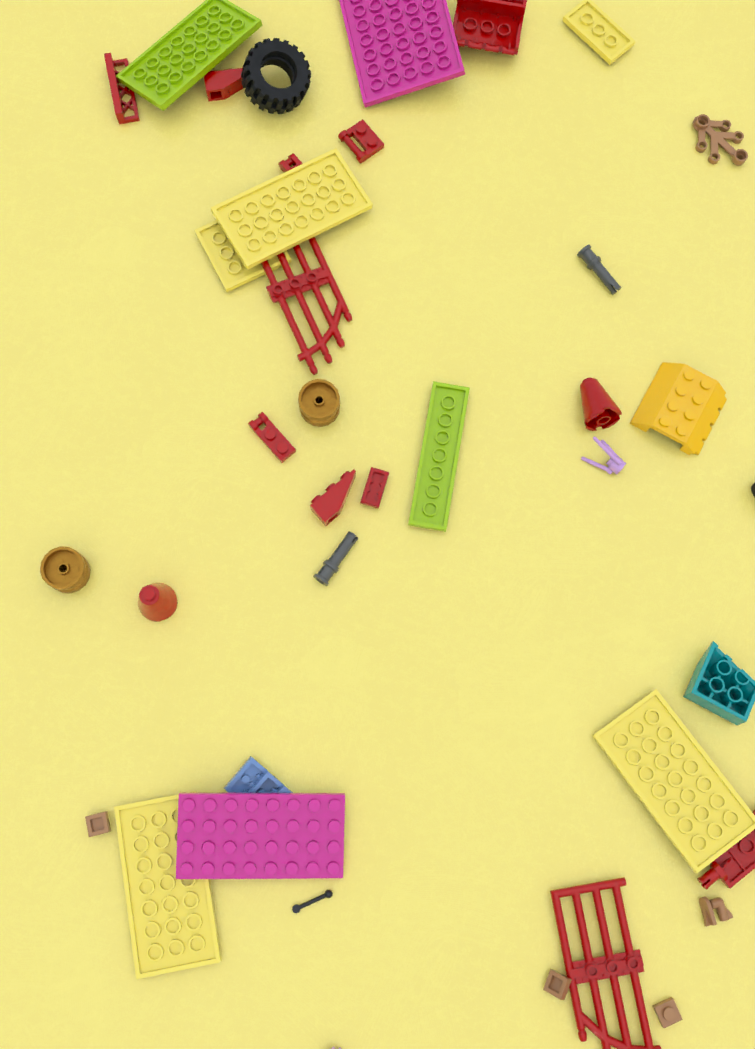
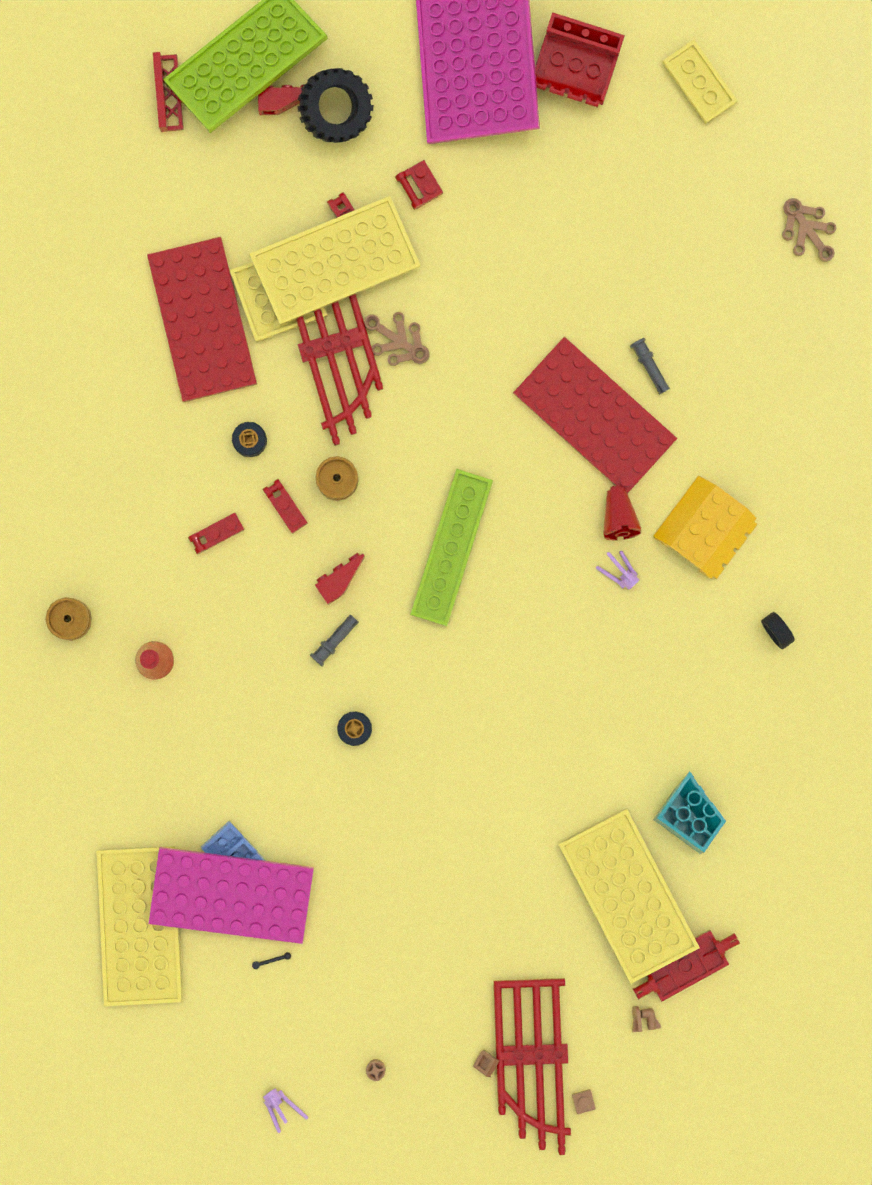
camera: 10 degrees right, 10 degrees up
medium nougat plate [85,811,111,837] -> none
red plate [360,467,389,509] -> none
none -> red plate [147,237,257,402]
none -> red plate [188,513,244,554]
none -> black wheel [232,422,267,457]
none -> black wheel [337,711,372,746]
none -> medium nougat plant [364,312,429,366]
none -> medium nougat wheel [366,1059,386,1081]
none -> red plate [513,336,678,493]

